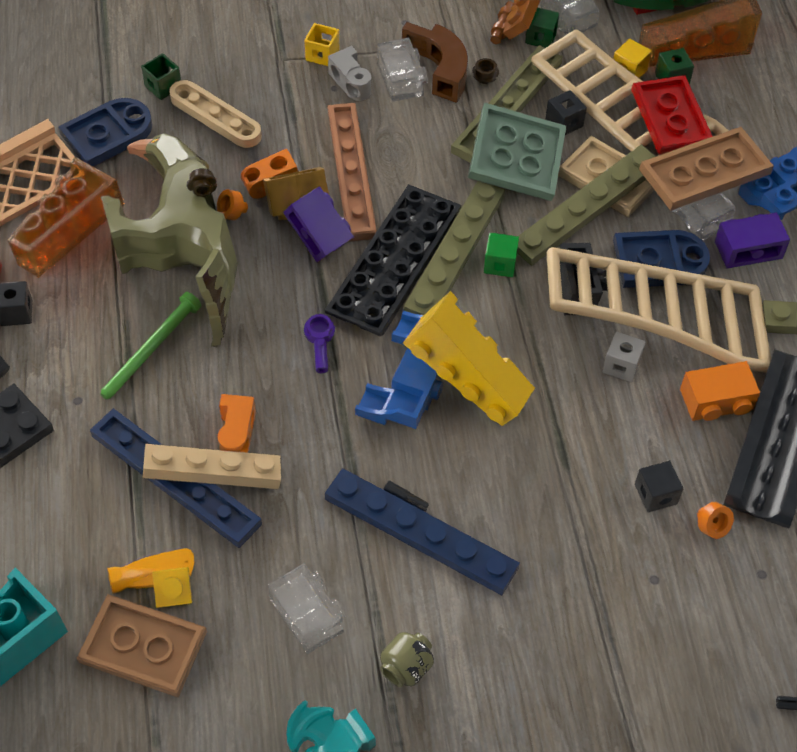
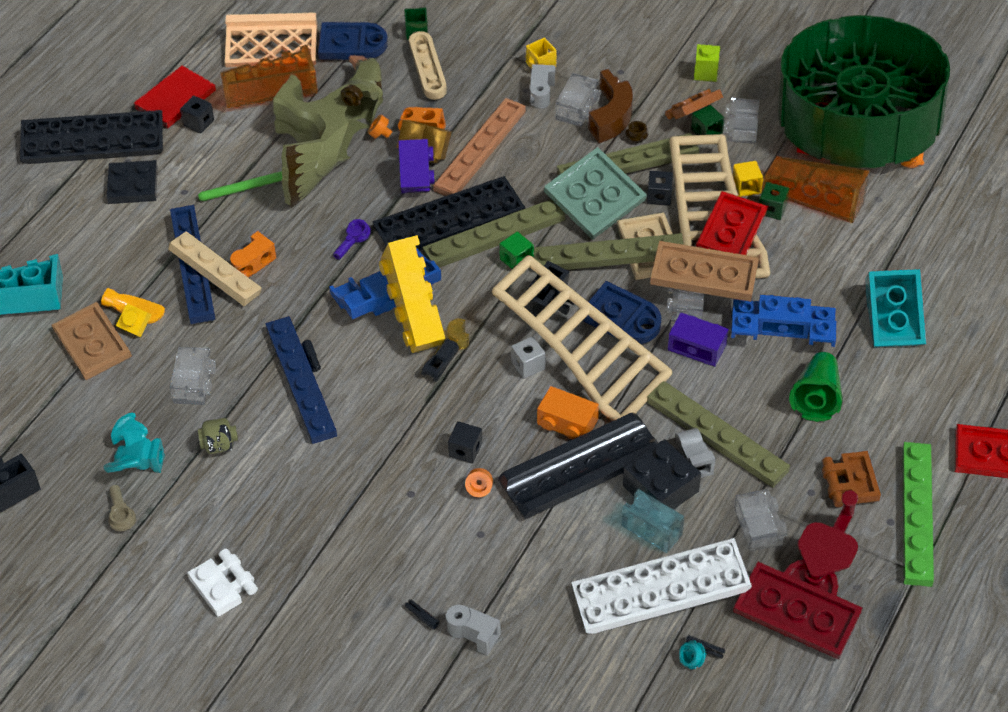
camera: 40 degrees right, 5 degrees down
none -> black piece [421,318,469,382]

